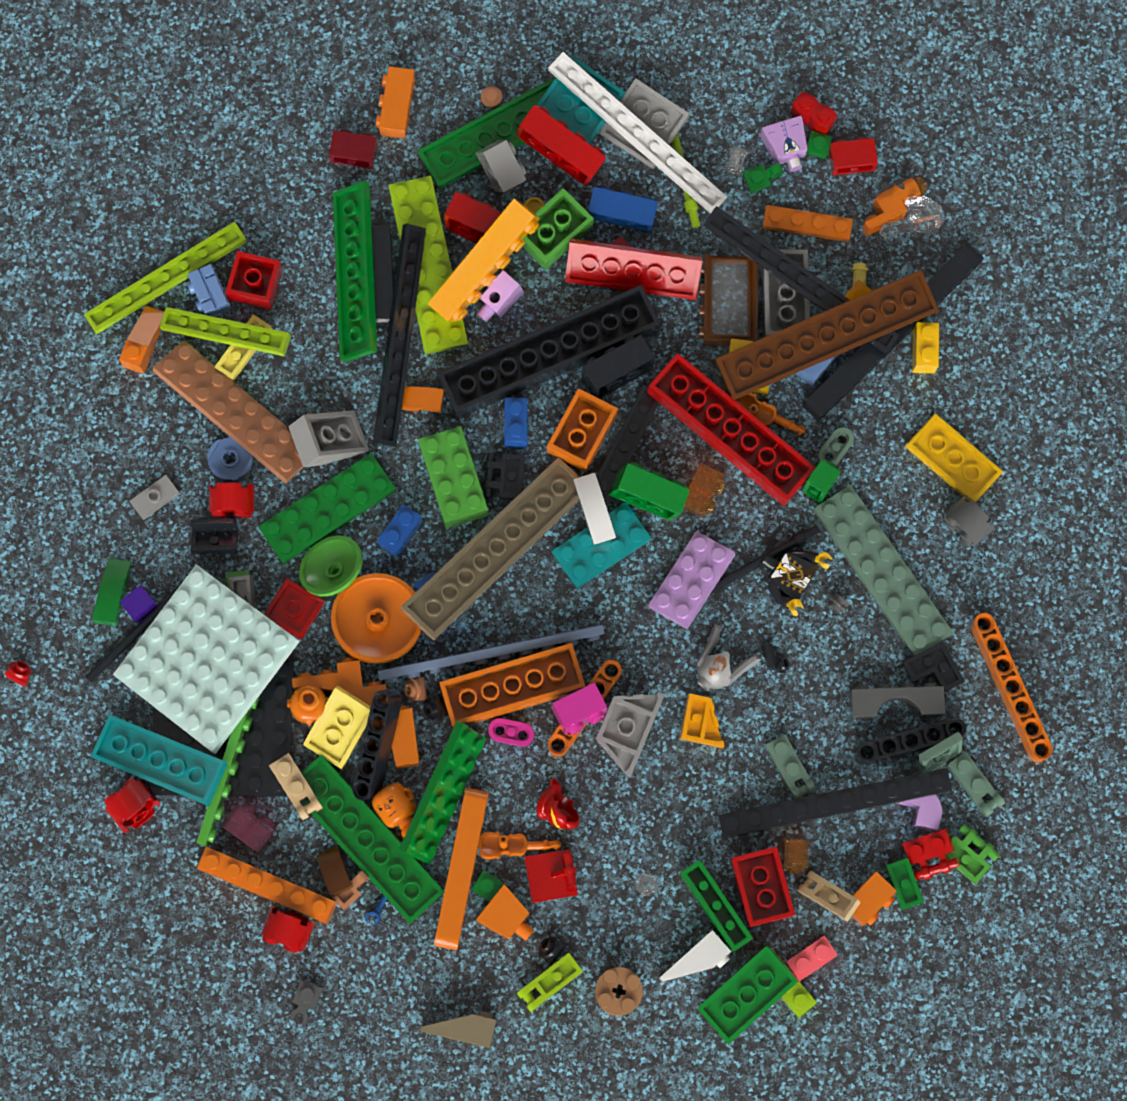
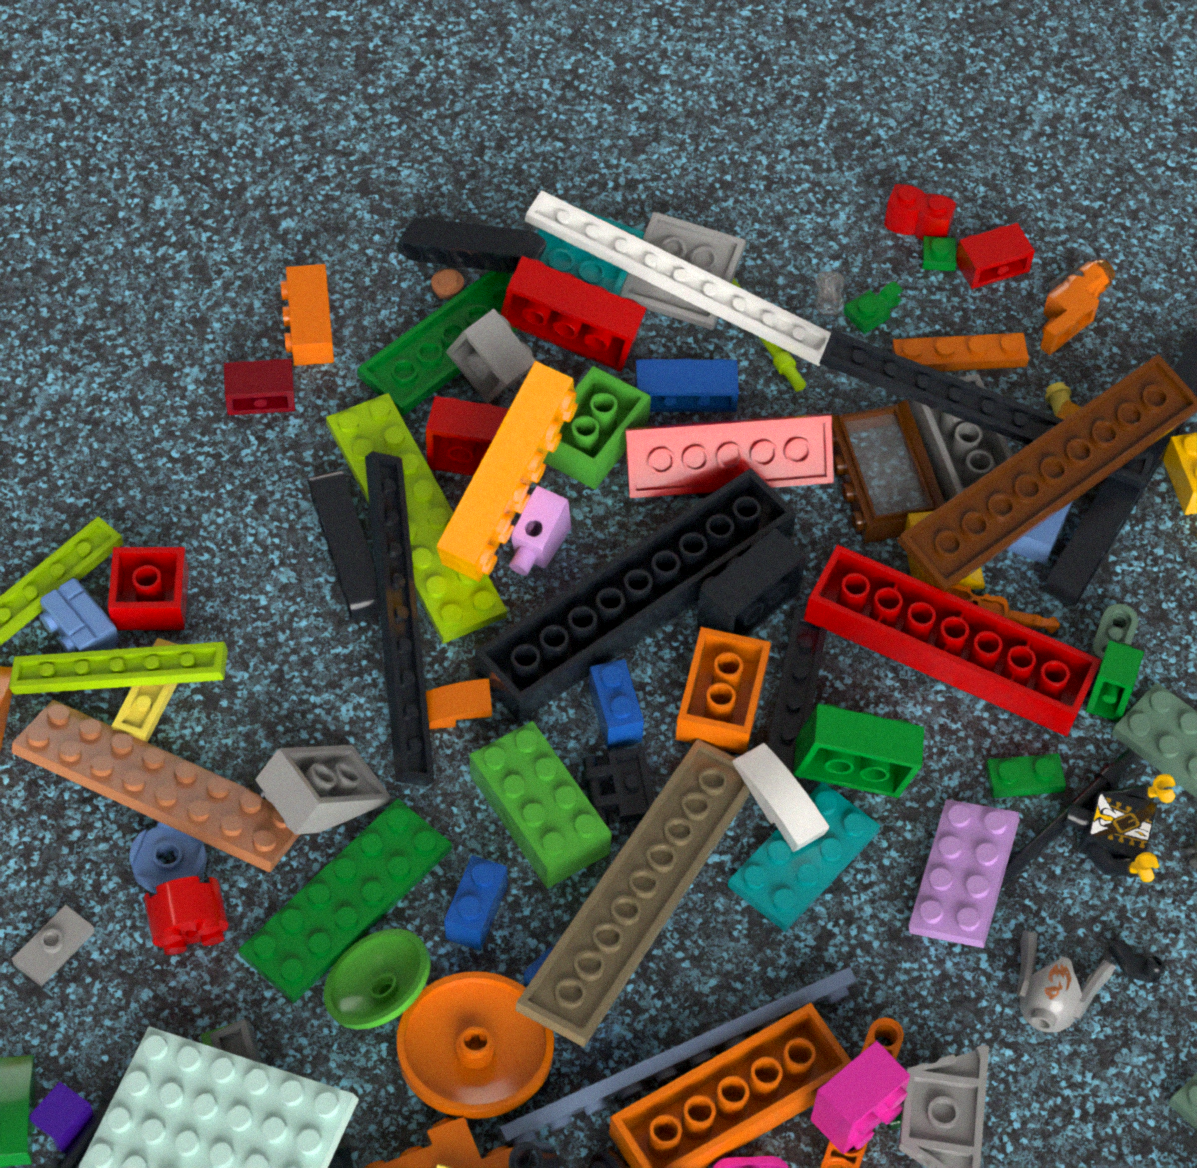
camera: 15 degrees left, 20 degrees down
black bracket [191,517,239,554] -> none
red plate [264,578,326,640] -> none
green plate [333,181,377,362] -> none
nougat plate [404,677,428,701] -> none
light orange wing [679,693,724,749] -> none
clear orange brick [683,463,726,519] -> none
lavender torso [760,116,807,172] -> none
clear piece [879,196,943,238] -> none
none -> black beam [396,217,547,274]
none -> green plate [985,753,1066,798]

